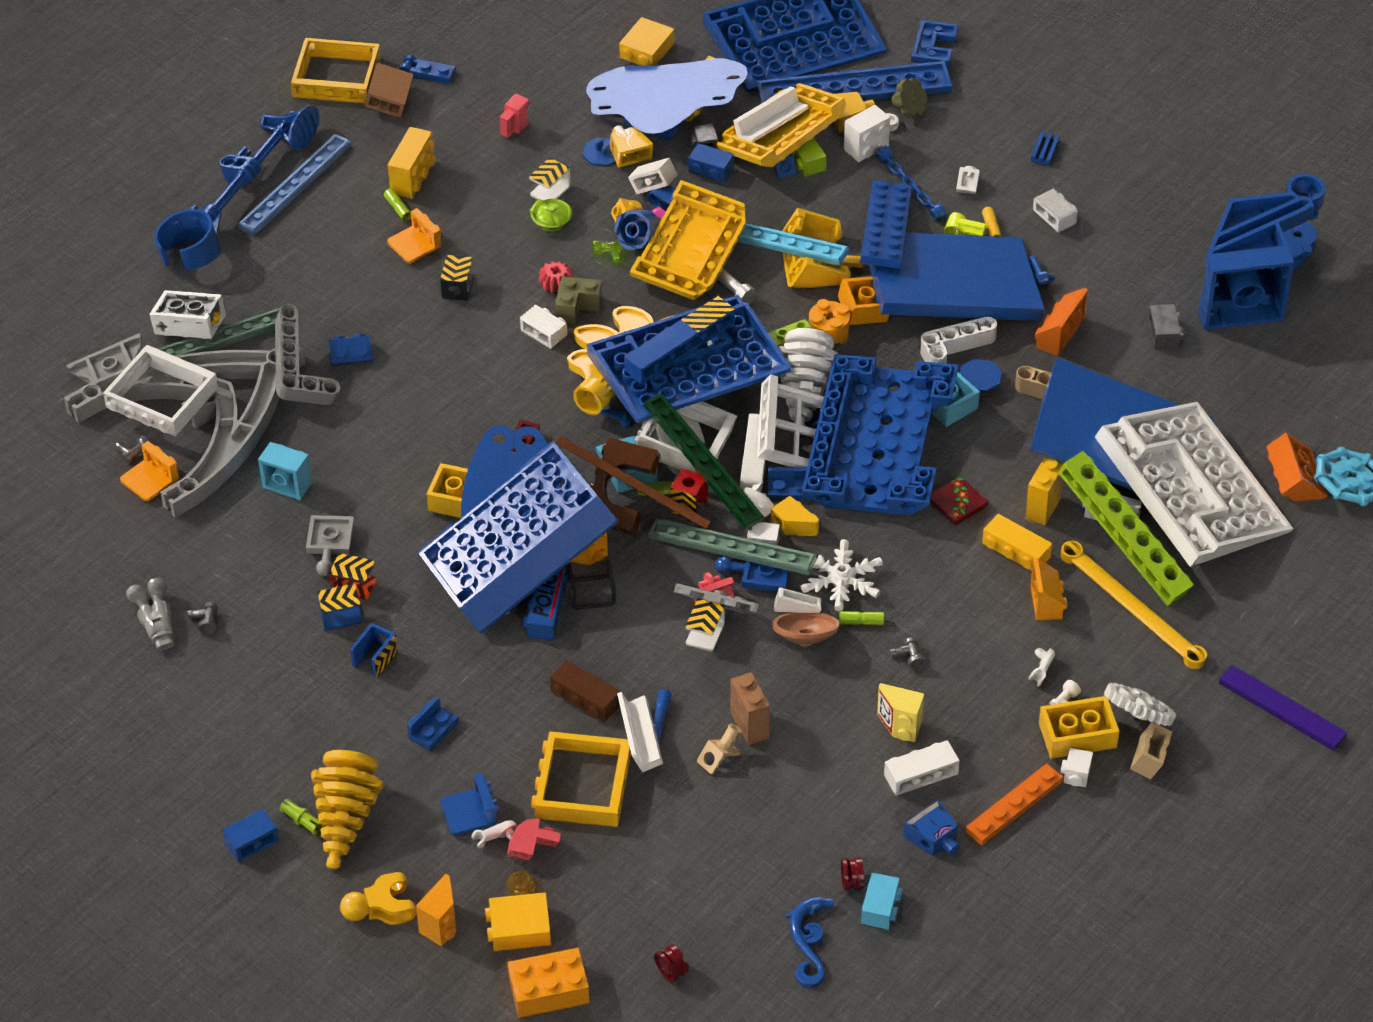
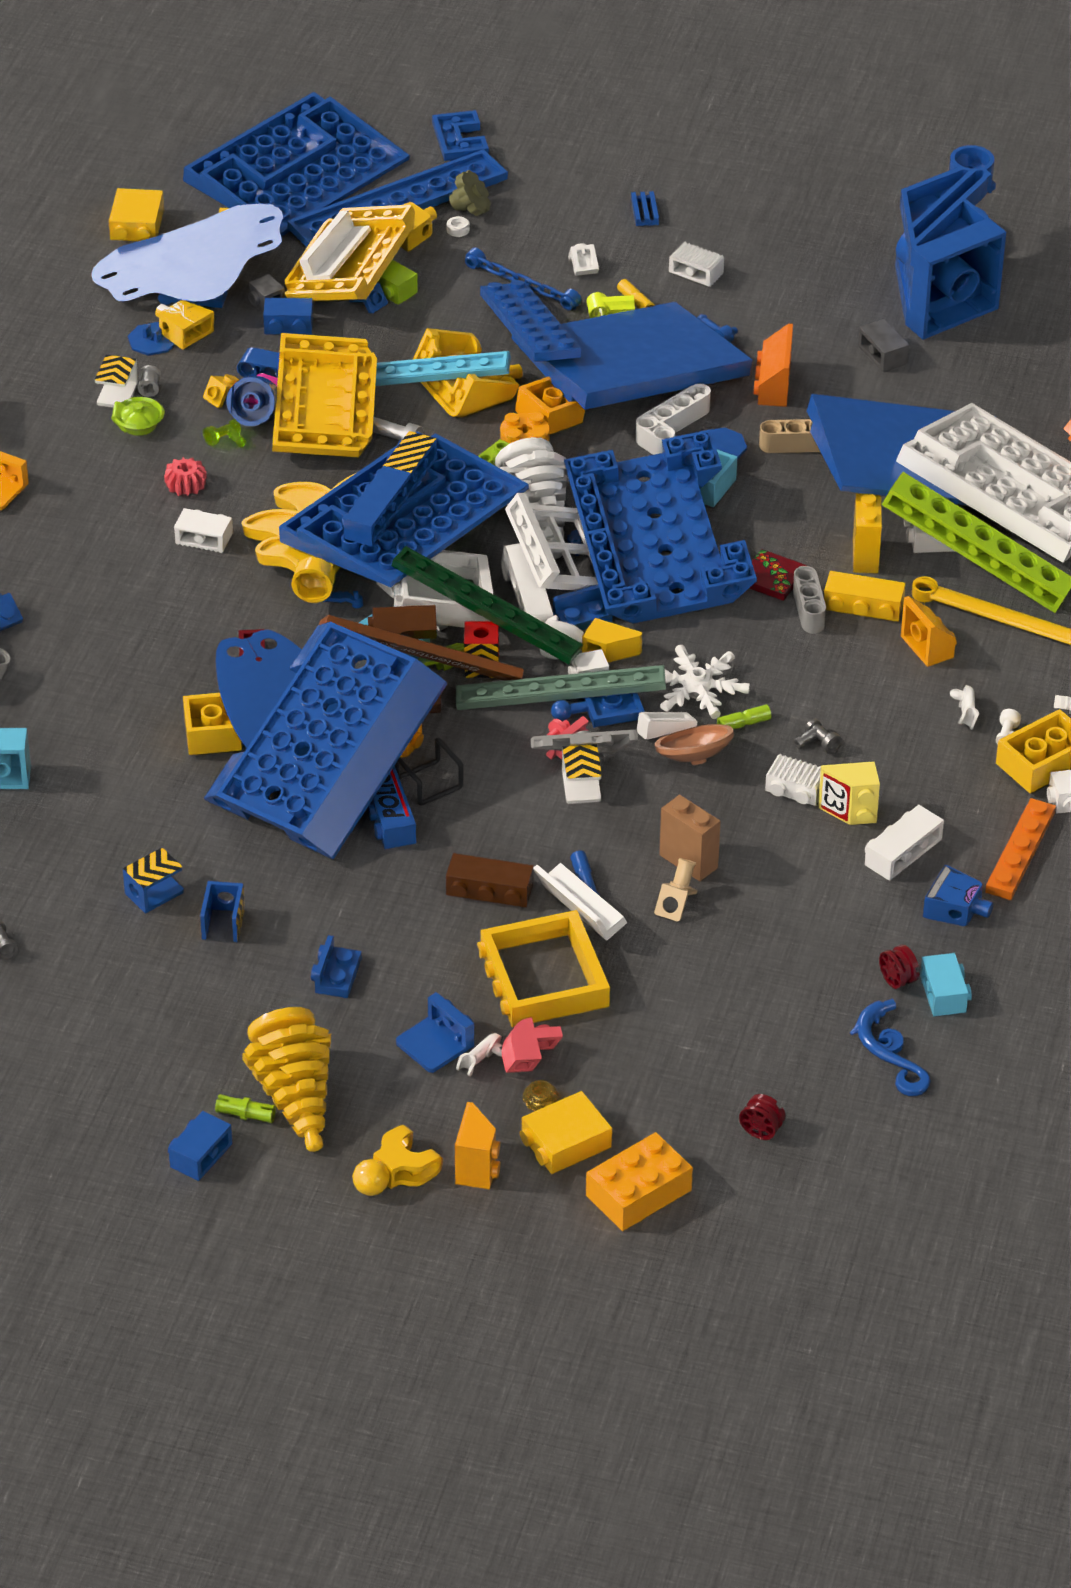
camera: 25 degrees left, 5 degrees down
light grey plate [306,515,355,577] -> none
piece [329,553,376,600] -> none
piece [440,255,474,301] -> none
coral piece [500,94,530,138] -> none
olive brick [555,276,603,324] -> none
white brick [628,158,678,194] -> none
white brick [844,105,890,162] -> none
none -> light grey bush [137,365,161,397]
none -> white brick [765,754,821,806]
none -> light grey beam [793,566,826,634]

